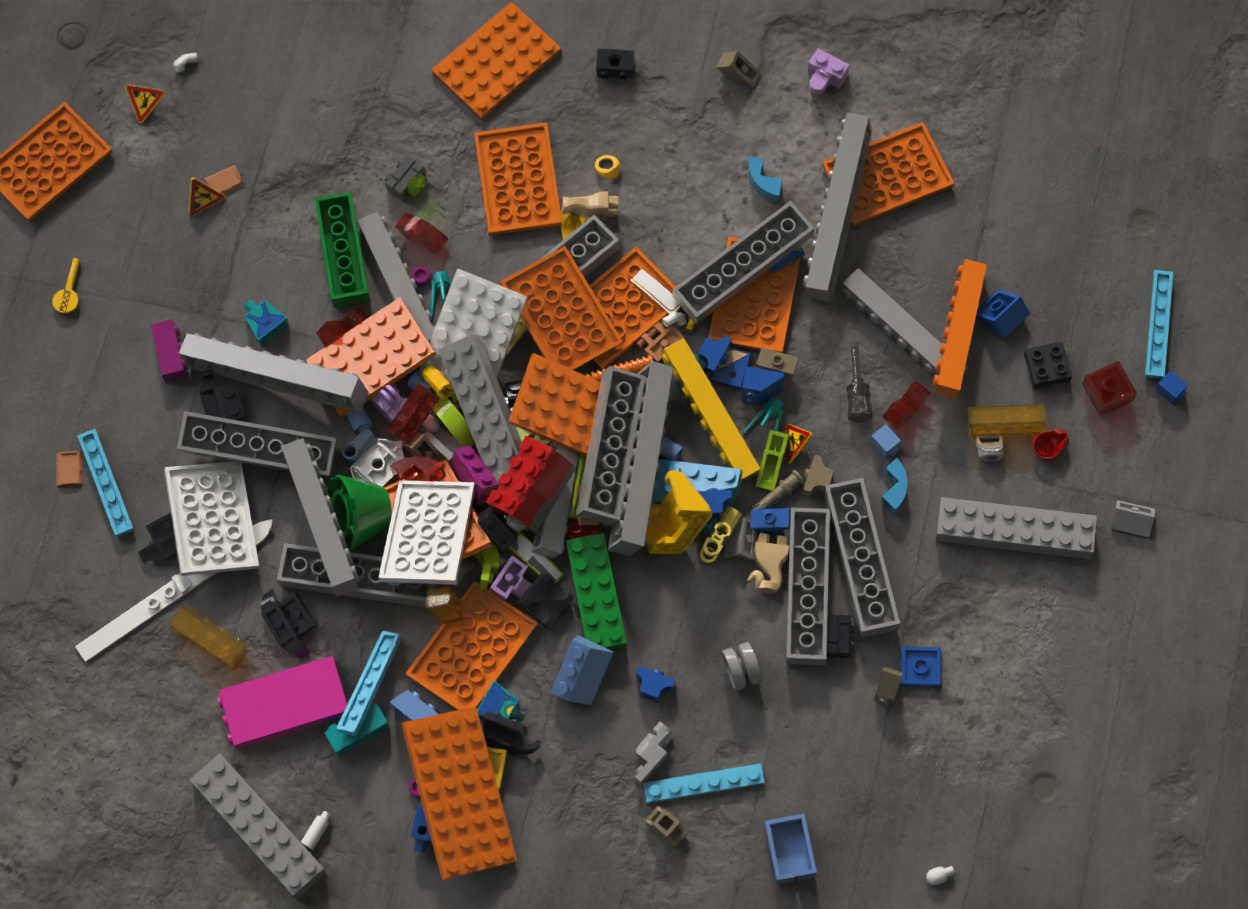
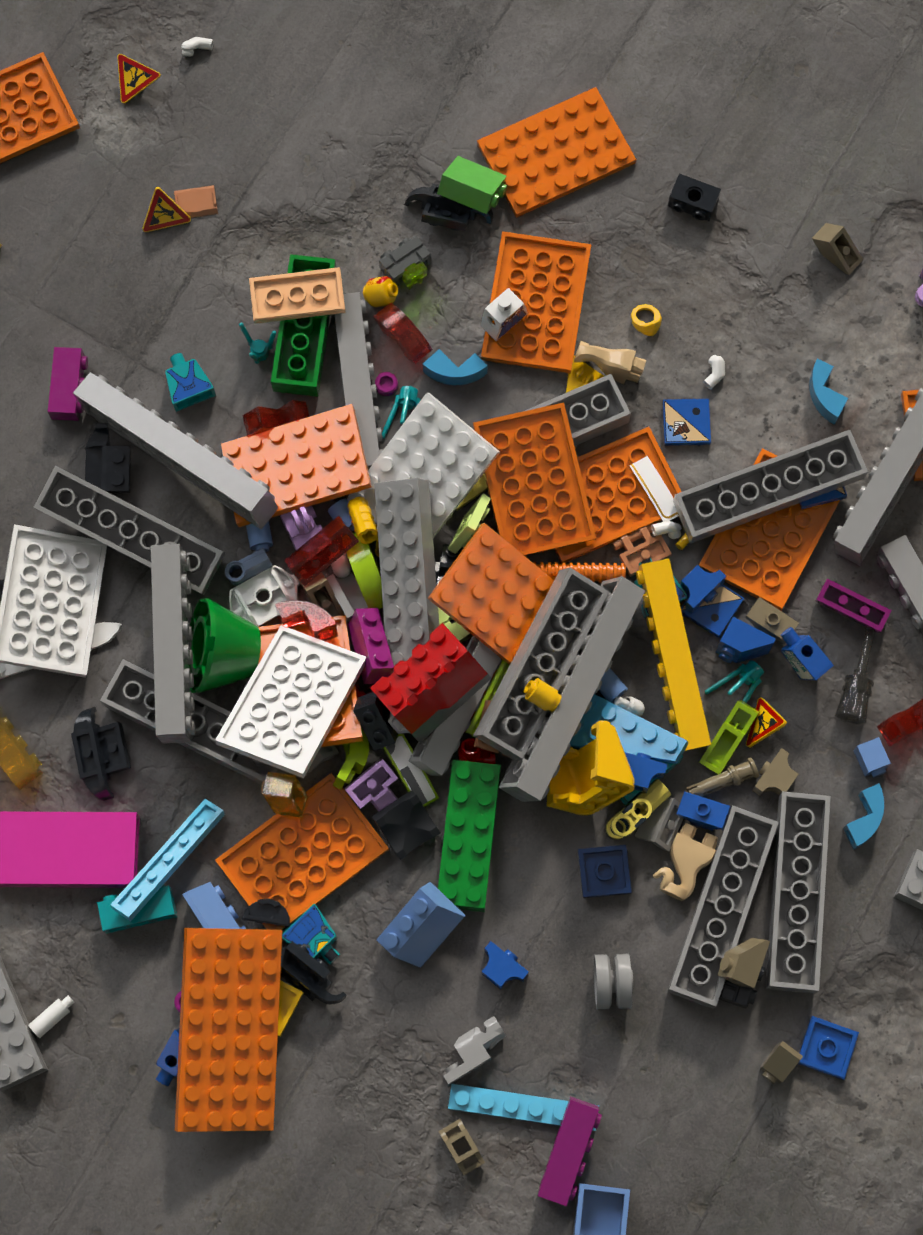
camera: 15 degrees right, 5 degrees up
none -> teal plant [239,322,276,364]
none -> black tile [242,899,290,927]
none -> light nougat tile [249,267,346,324]
none -> yellow head [363,276,398,307]
none -> black plate [404,183,493,231]
none -> dark azure brick [423,349,488,385]
none -> bright green brick [437,156,507,214]
none -> yellowish green plate [448,493,491,554]
none -> white torso [481,288,528,341]
none -> yellow brick [524,678,562,712]
none -> magenta brick [538,1096,602,1206]
none -> dark blue plate [578,845,632,898]
none -> white cylinder [614,696,645,717]
none -> tile [662,399,711,446]
none -> white arm [703,355,725,390]
none -> dark tan slope [717,938,770,988]
none -> blue torso [780,627,834,680]
none -> magenta brick [815,579,892,633]

